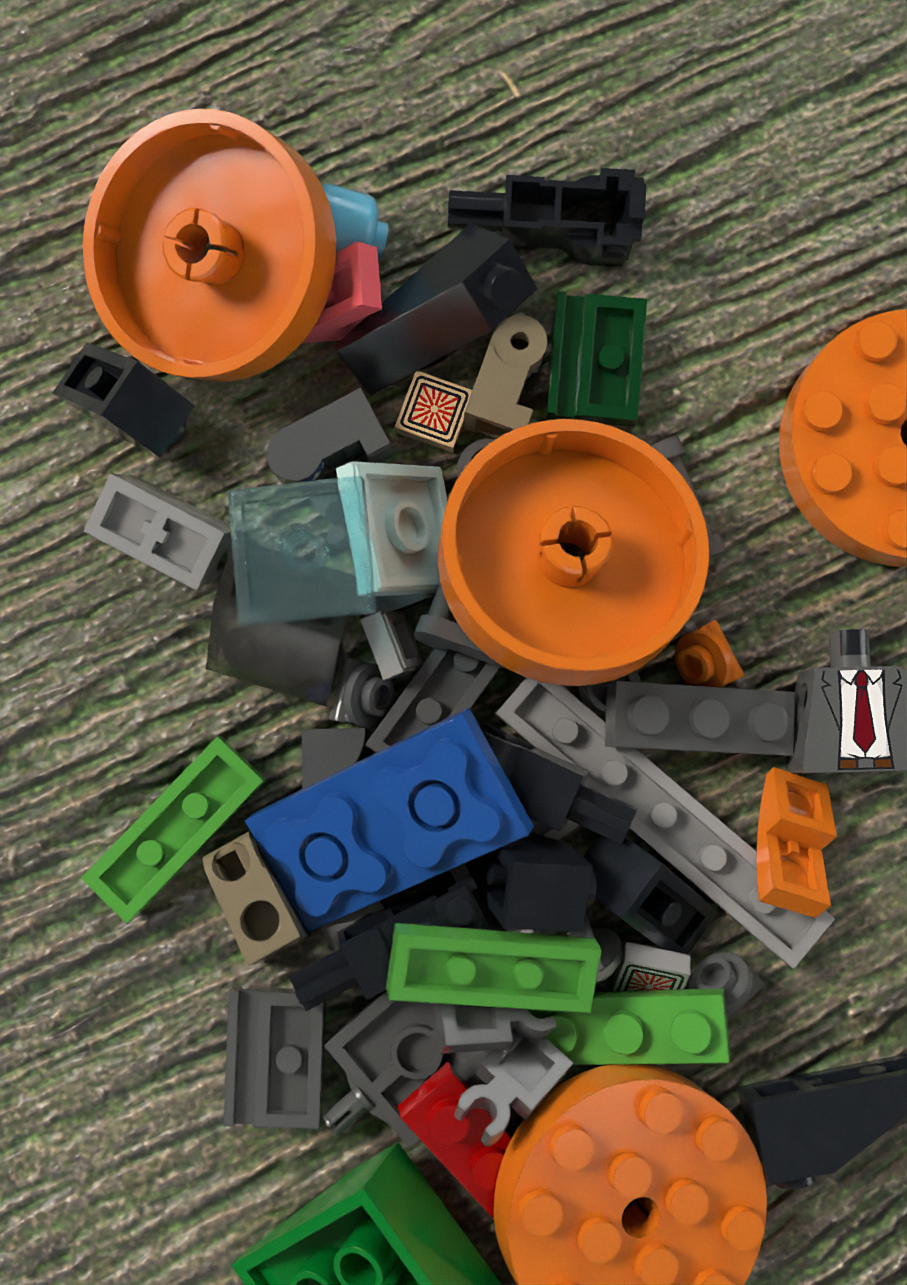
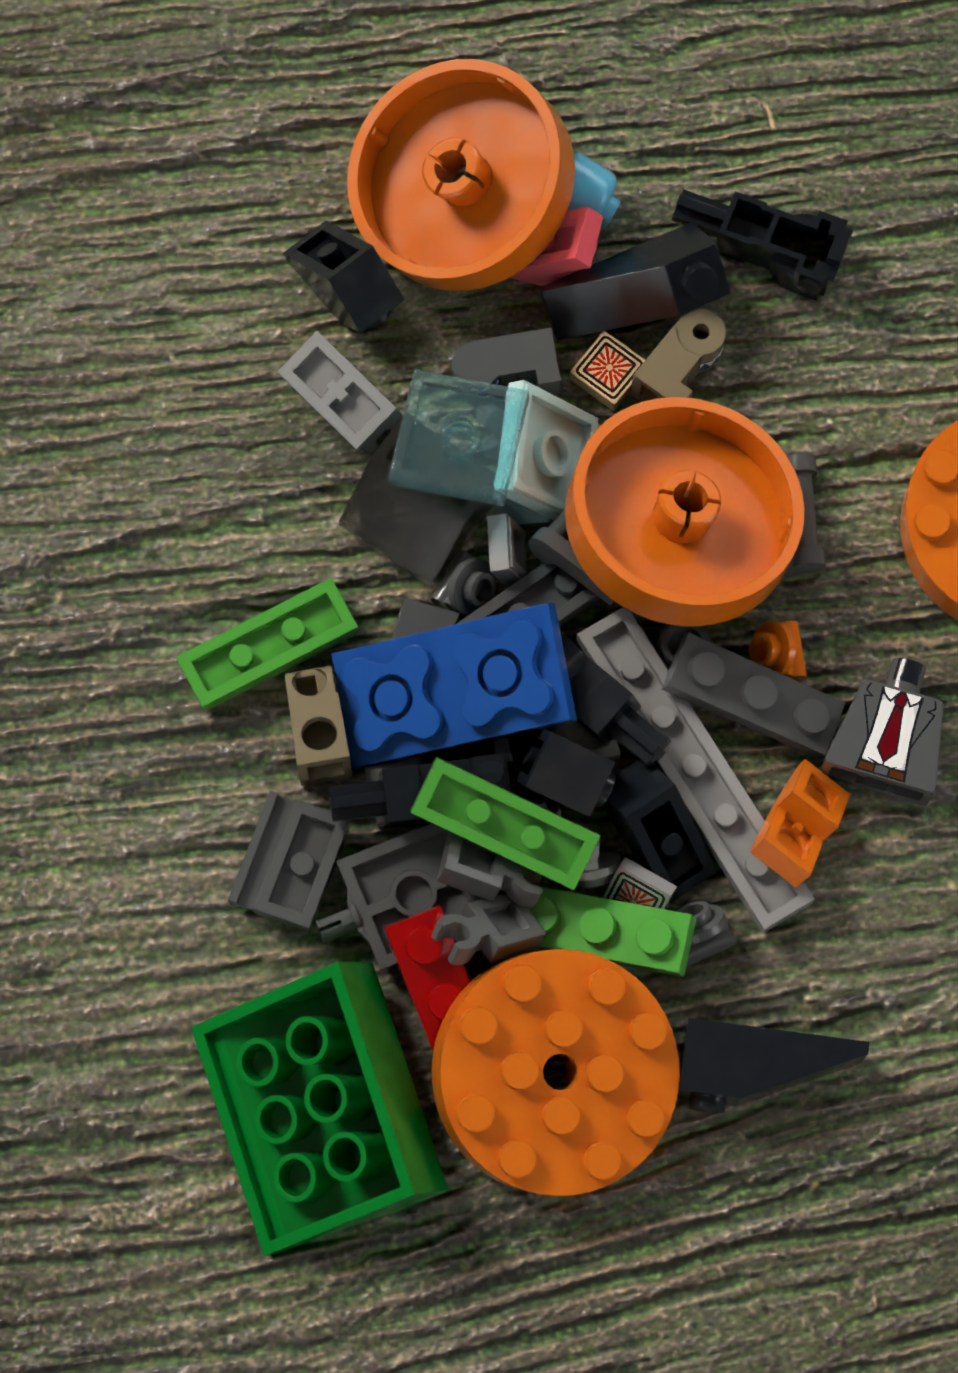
camera: 20 degrees right, 10 degrees down
dark green plate [545,291,647,427] -> none

